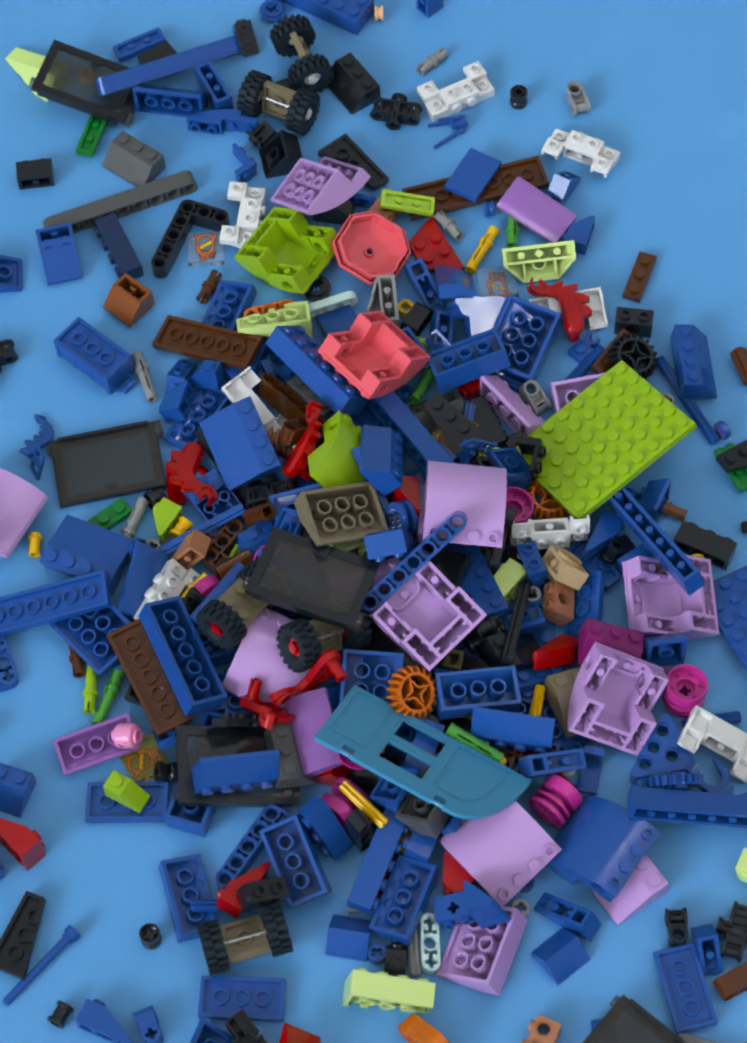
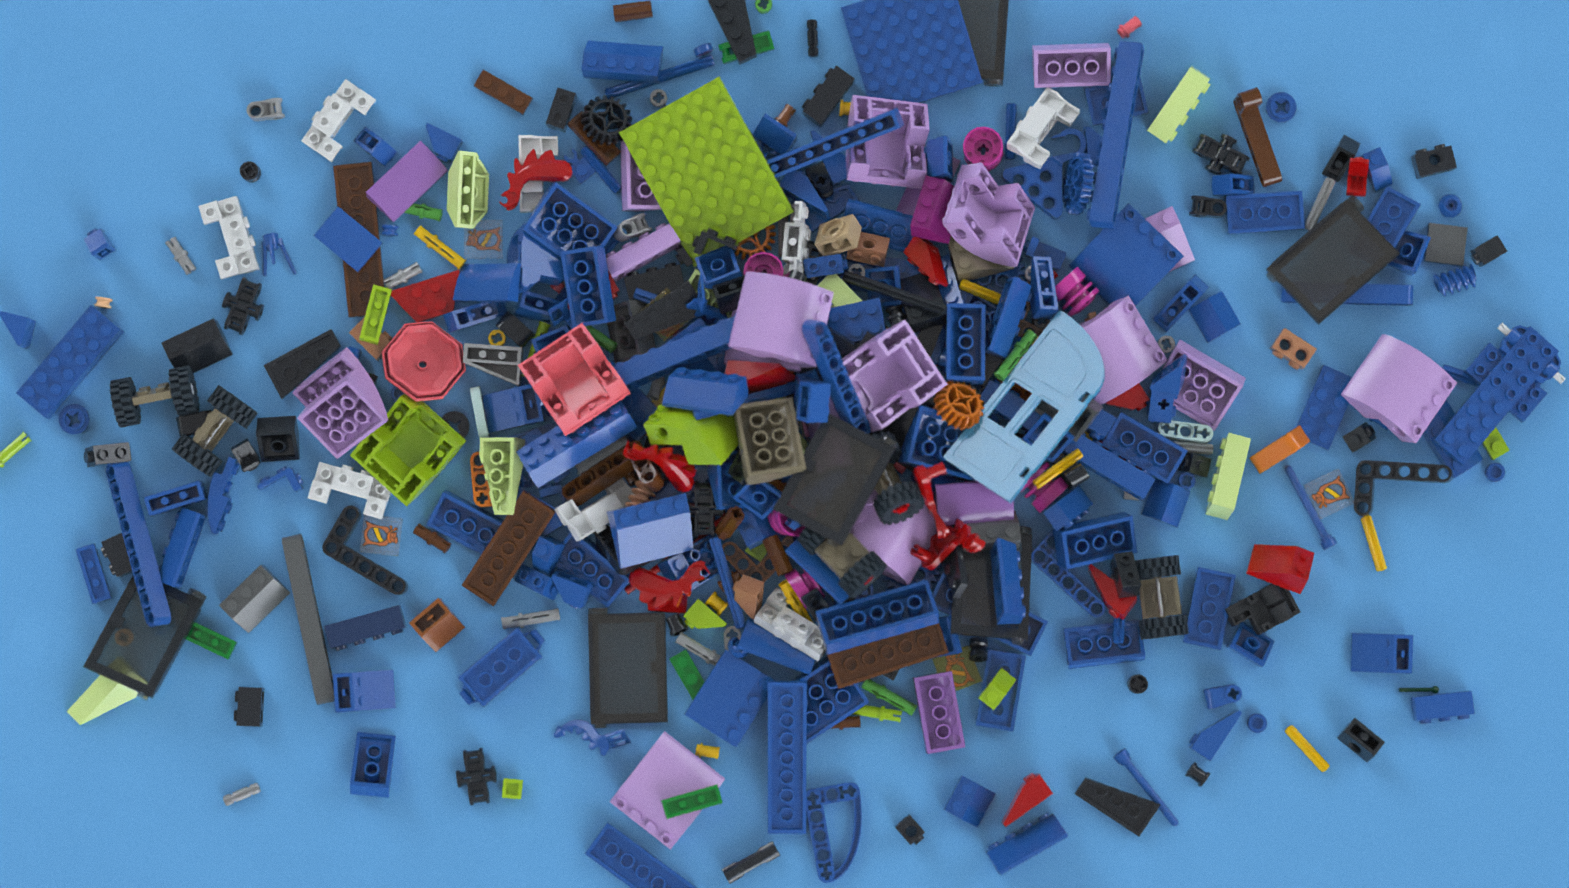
camera: 85 degrees left, 25 degrees up
bright pink head [111,723,143,749] -> none
blue head [385,500,418,535] -> none

